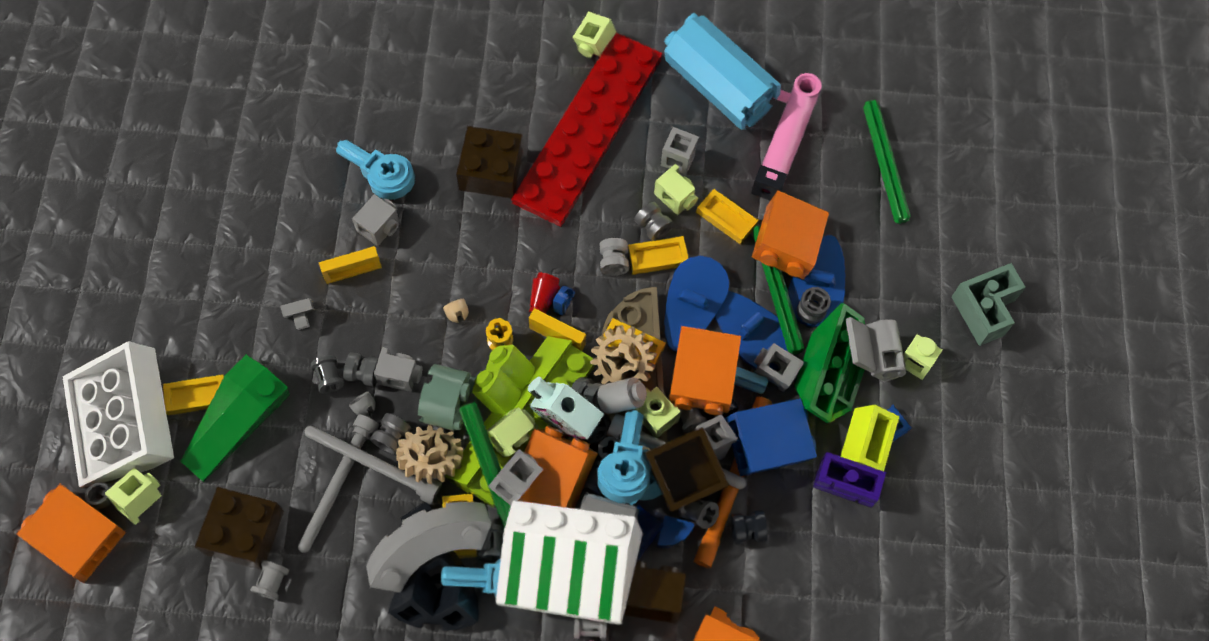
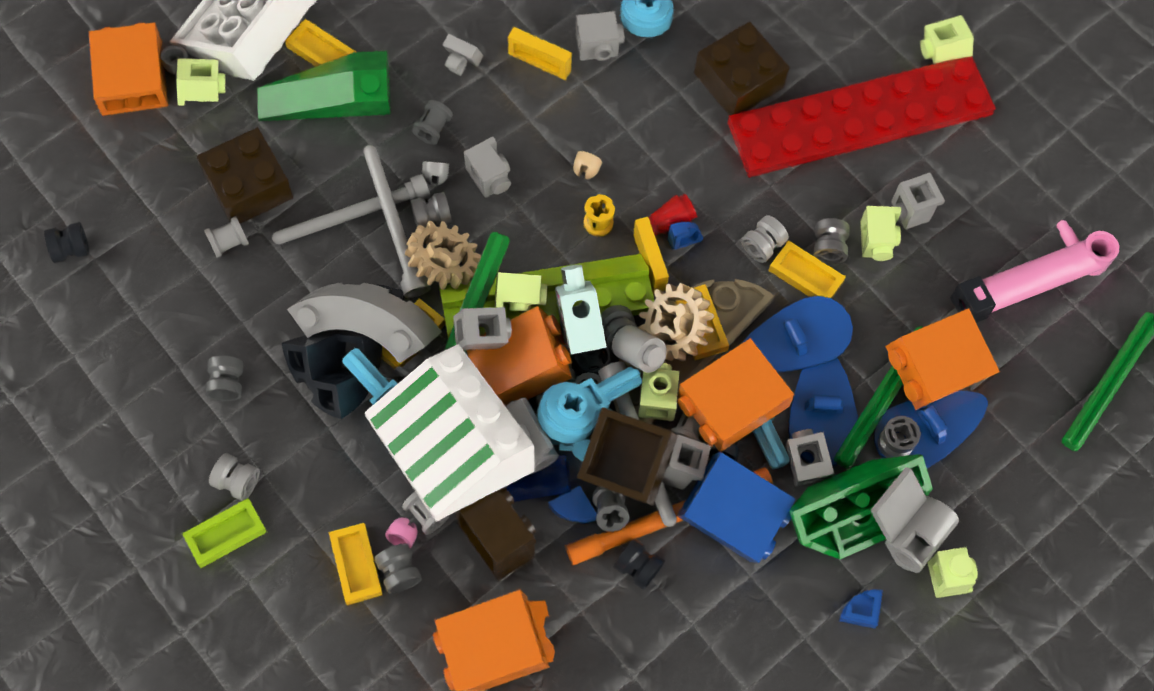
camera: 45 degrees right, 0 degrees up
dark grey wheel [343,351,379,386] -> none
sand green brick [418,364,476,431] -> none
lime brick [472,345,535,415] -> none
medium azure brick [664,13,781,130] -> none
yellow tile [696,189,758,245] -> none
dark purple brick [813,452,886,508] -> none
neon yellow brick [840,405,900,471] -> none
sand green brick [952,263,1026,346] -> none

